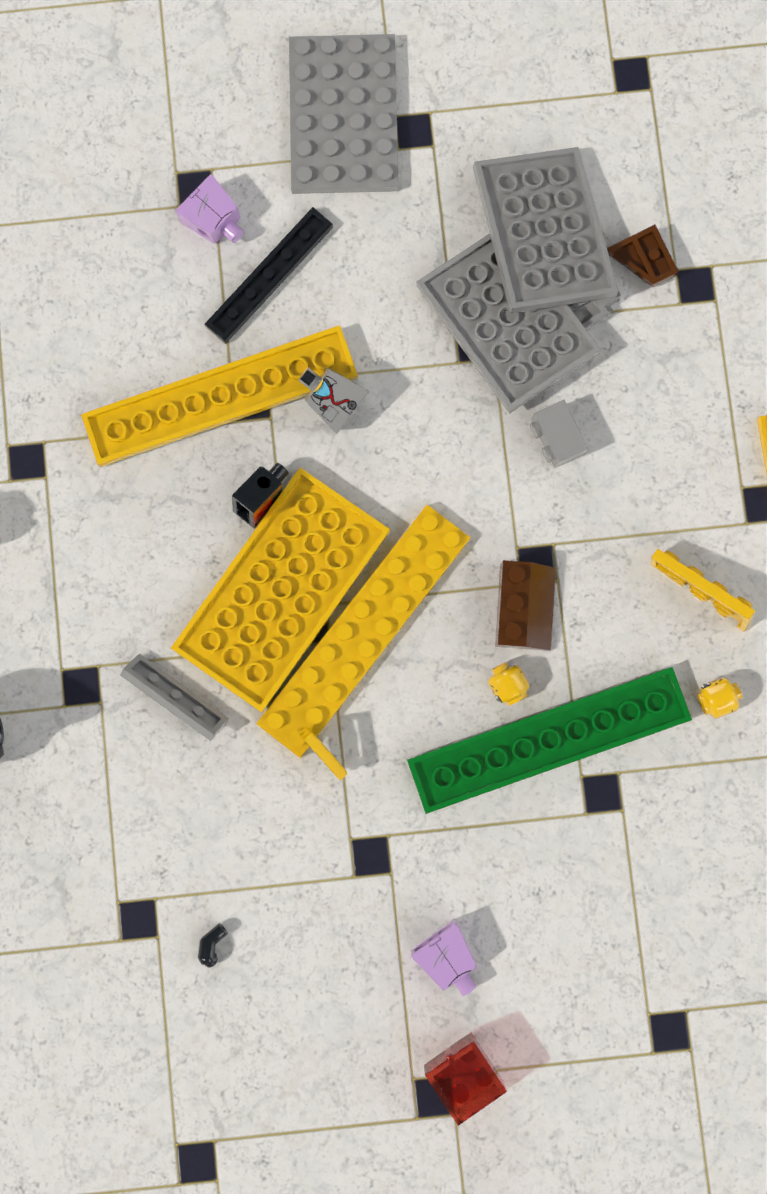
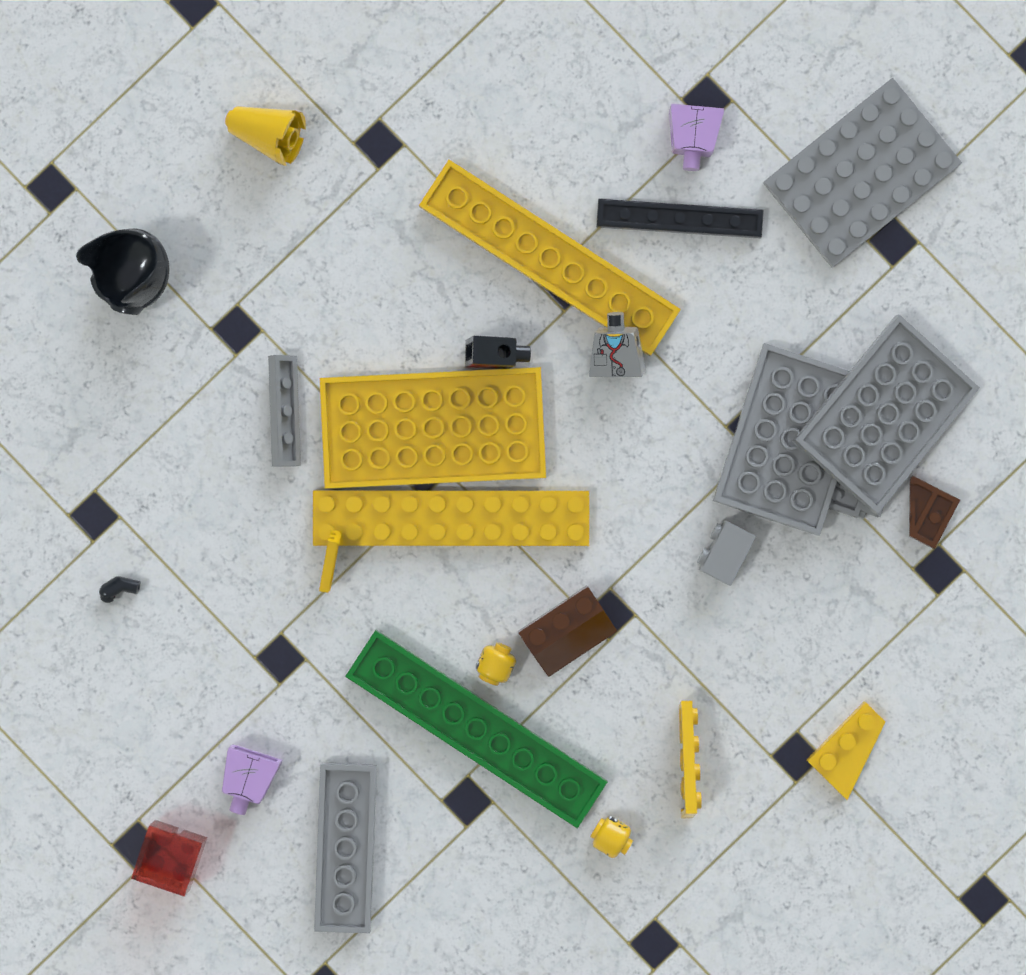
camera: 45 degrees right, 5 degrees up
none -> light grey plate [314,763,377,933]

